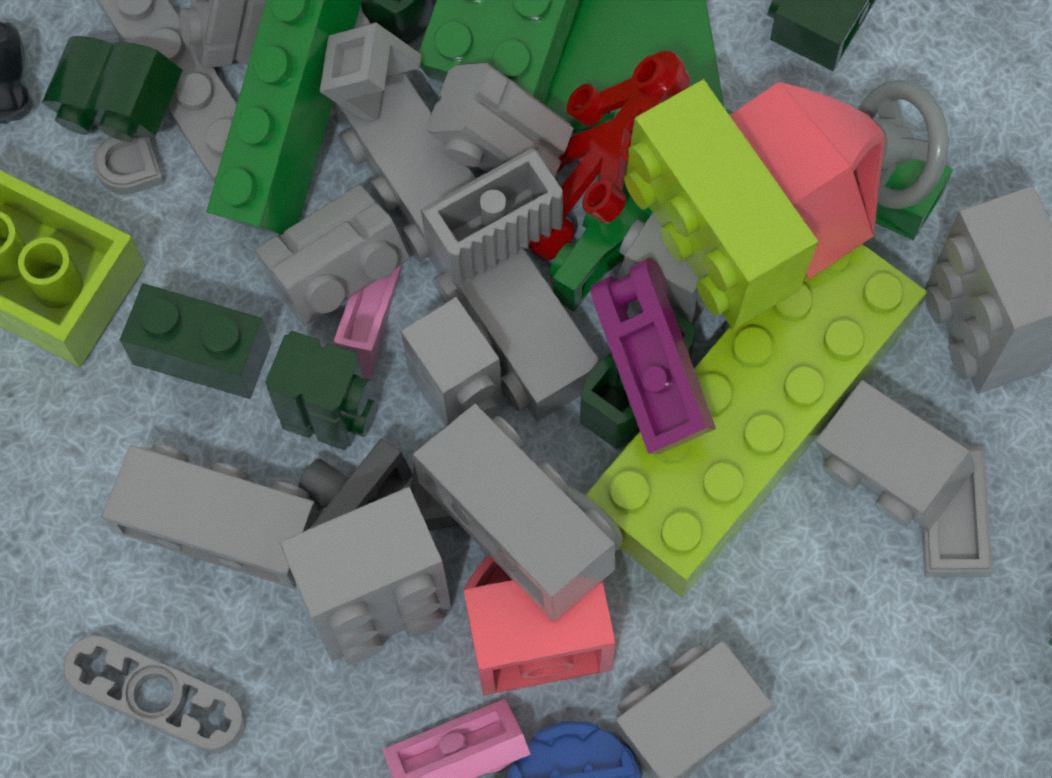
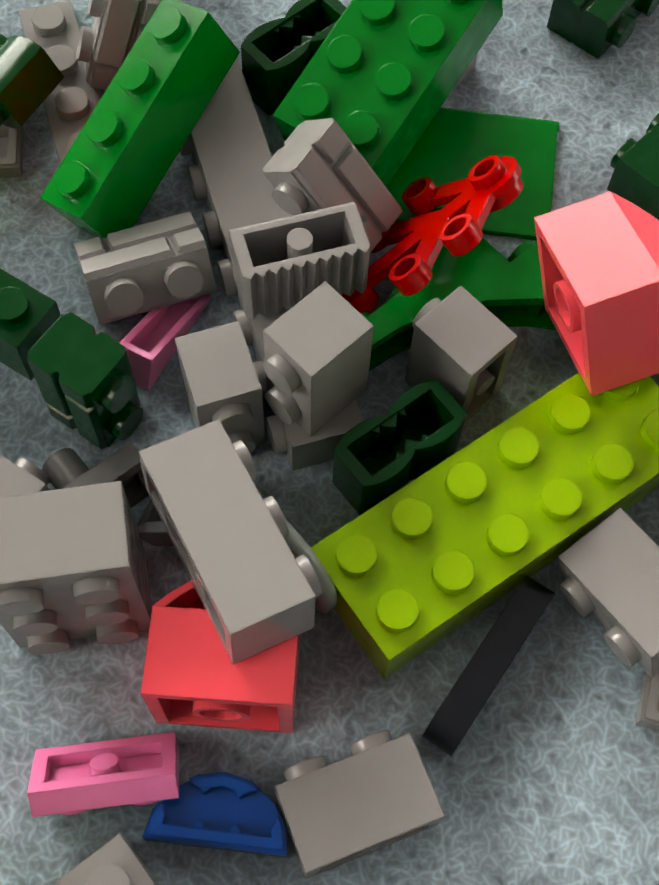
camera: 10 degrees right, 5 degrees down
light grey panel [320,23,422,122] -> none
magenta plate [591,257,716,454] -> none
lime brick [624,79,819,330] -> none
none -> light grey brick [263,281,374,437]
none -> black beam [422,575,555,756]

